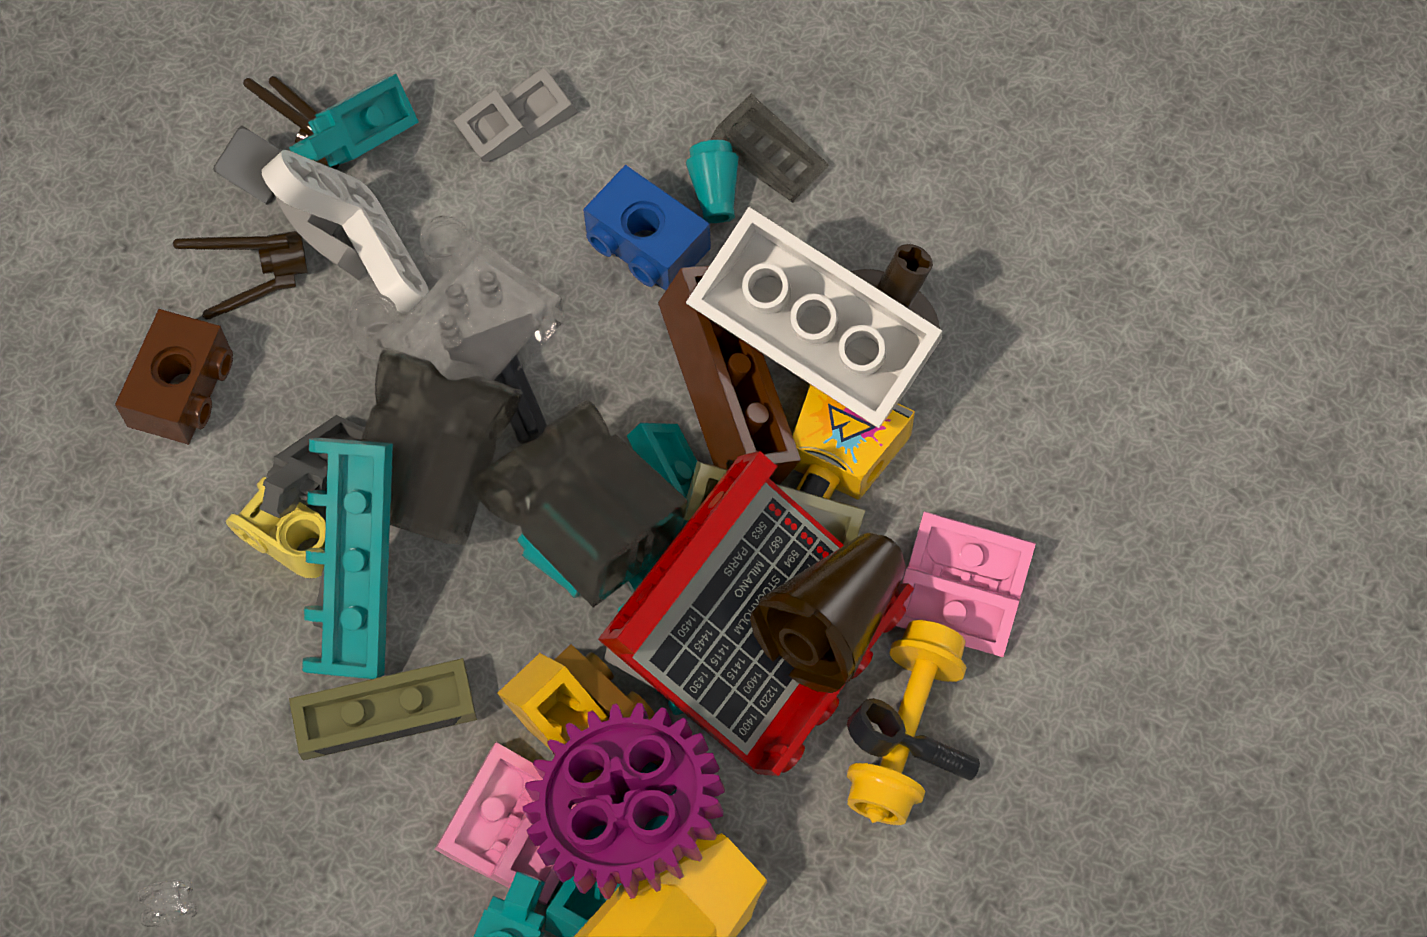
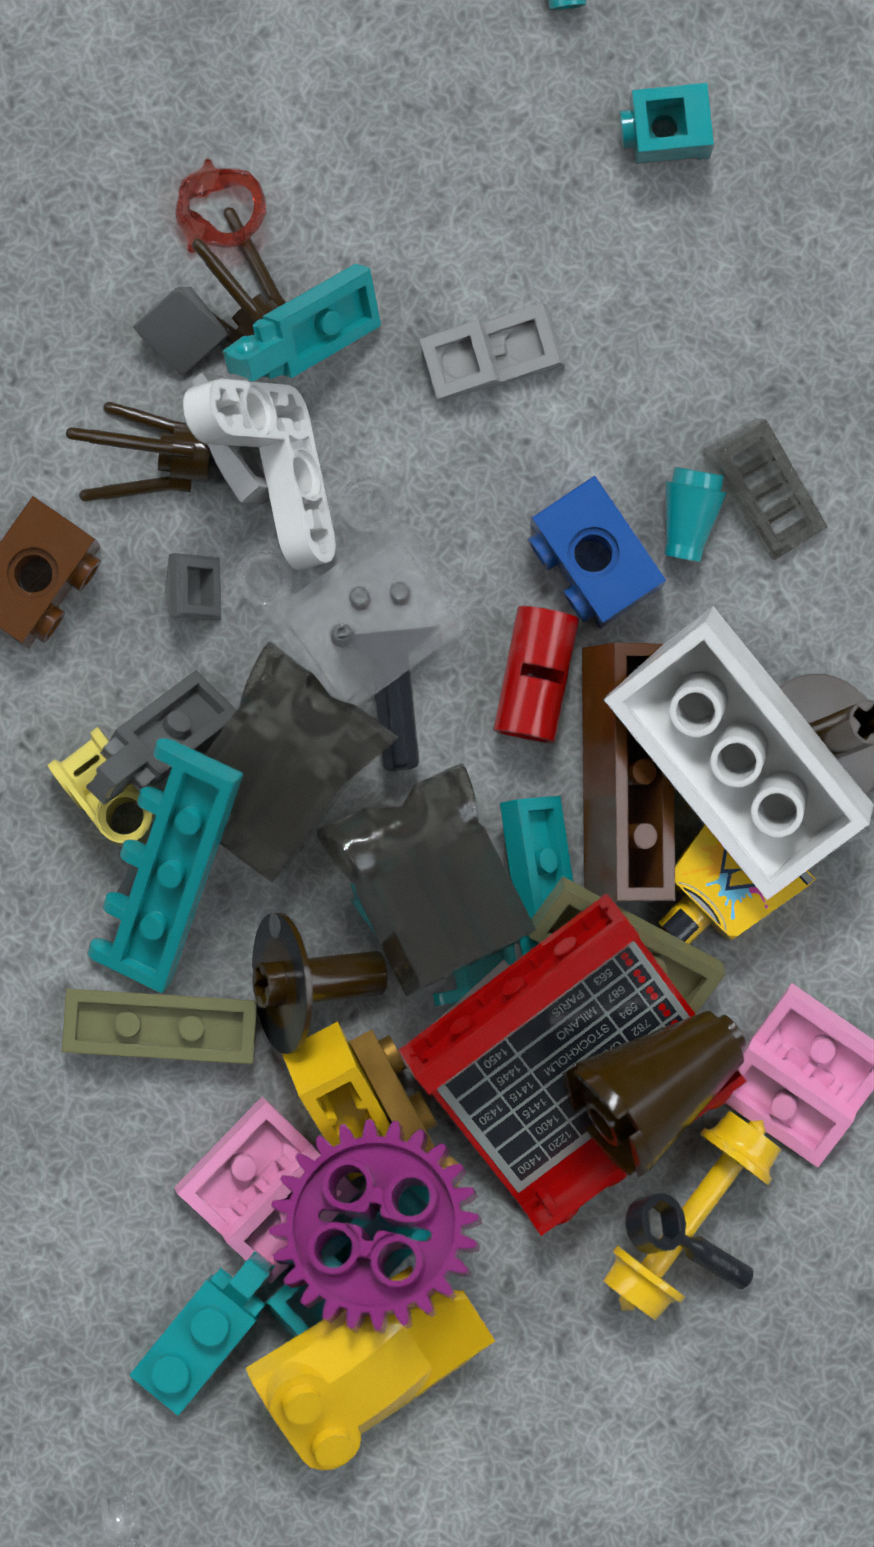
camera: 15 degrees right, 20 degrees up
none -> dark grey slope [165,553,221,621]
none -> clear red piece [175,158,266,253]
none -> dark brown piece [252,913,388,1054]
none -> red pin [493,606,579,743]

